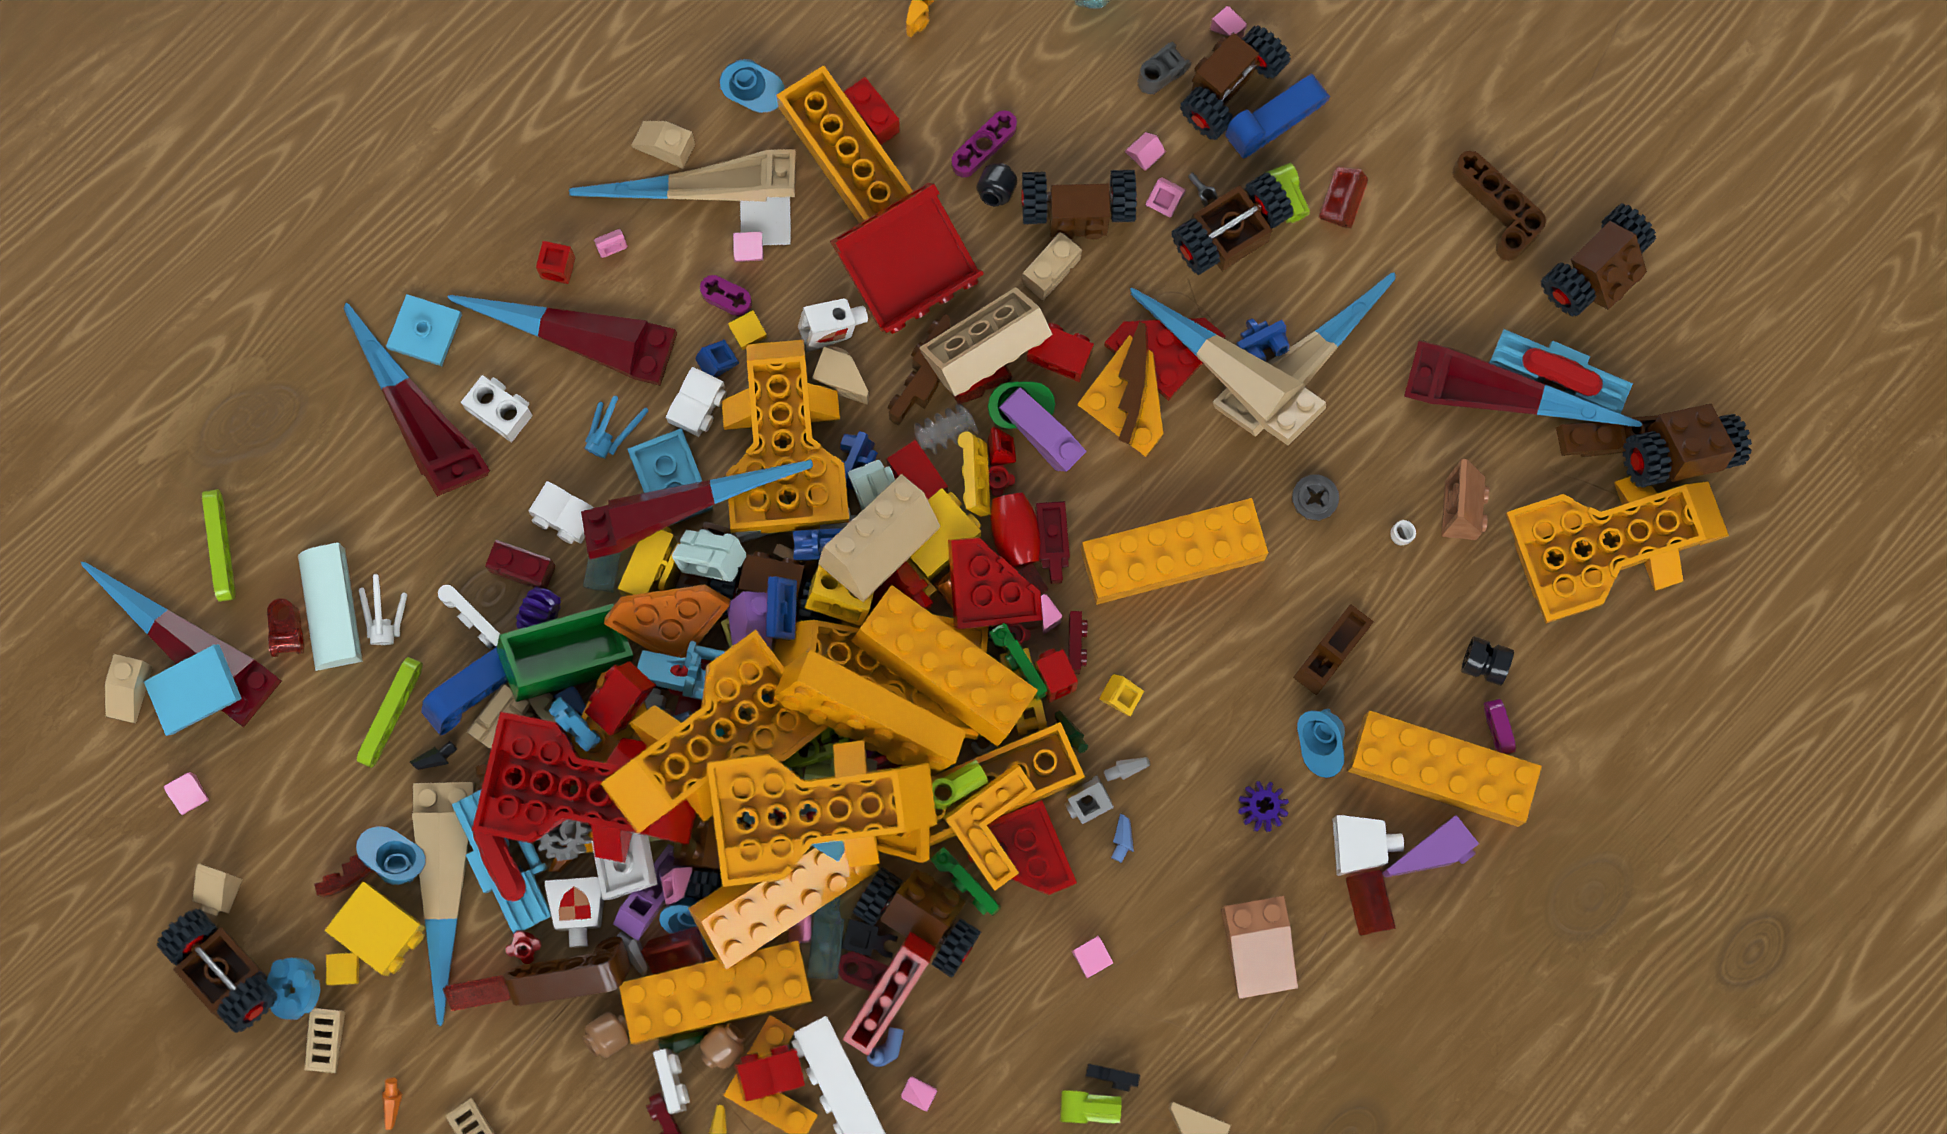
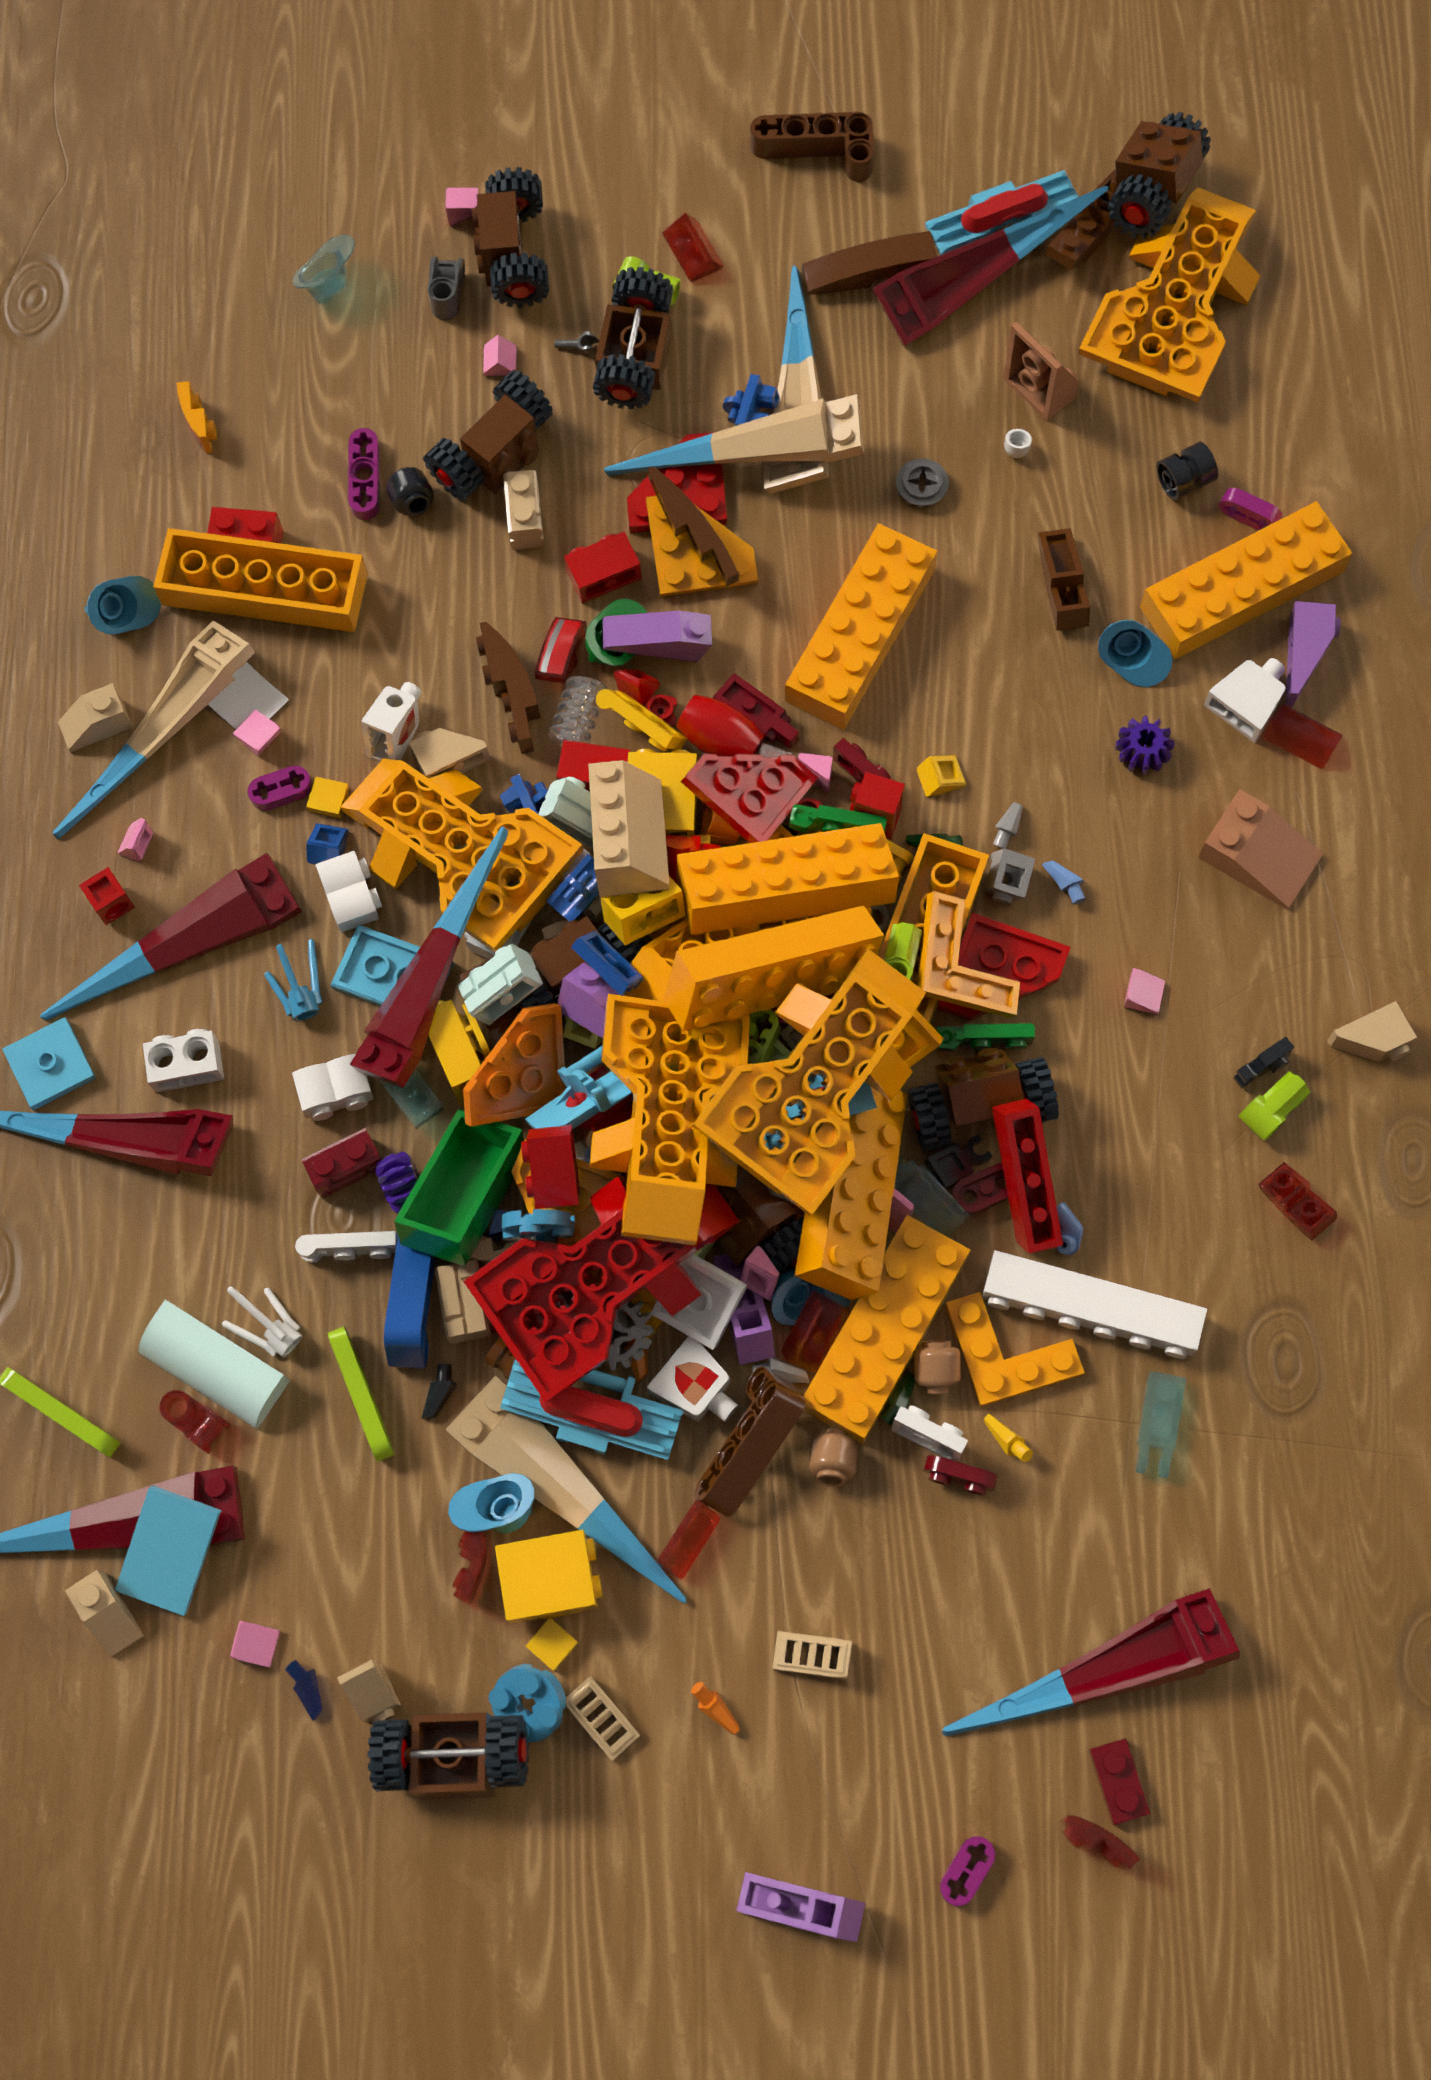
camera: 40 degrees left, 5 degrees down
red plate [506,931,541,964] -> none
red brick [734,1044,805,1102] -> none
red panel [830,183,984,334] -> none
bright pink slope [901,1076,937,1112] -> none
tan slope [919,287,1053,396] -> none
bright pink slope [1146,177,1186,218] -> none
blue beam [1225,74,1330,159] -> none
brick [1541,204,1656,317] -> none
none -> clear blue bar [285,1660,323,1721]
none -> reddish brown slope [801,231,937,295]

